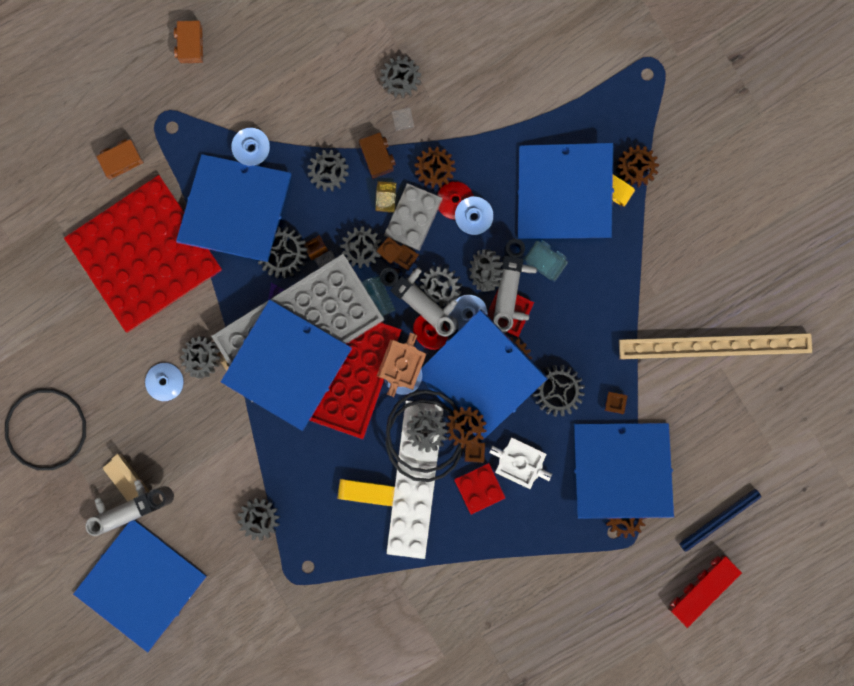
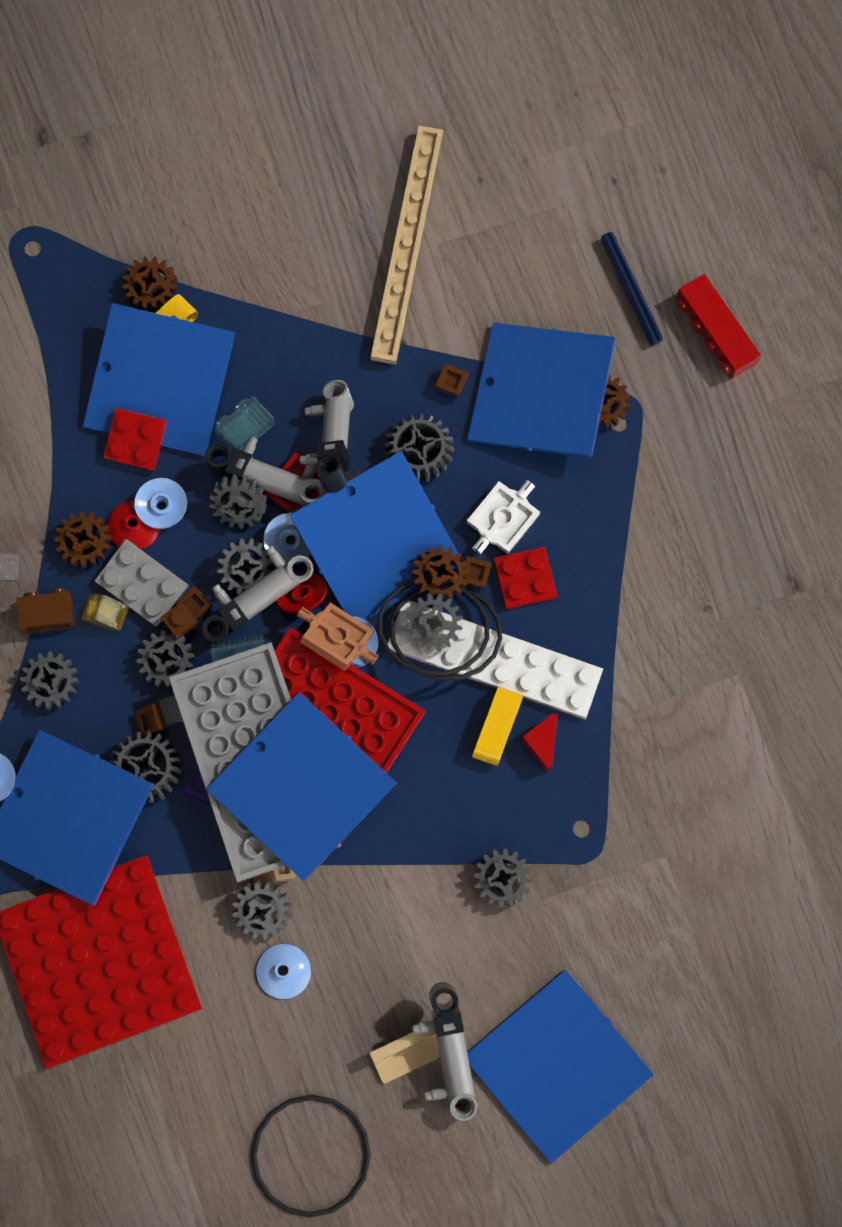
camera: 80 degrees left, 10 degrees down
none -> red plate [104,408,168,471]
none -> piece [300,380,354,492]
none -> red slope [522,714,558,771]

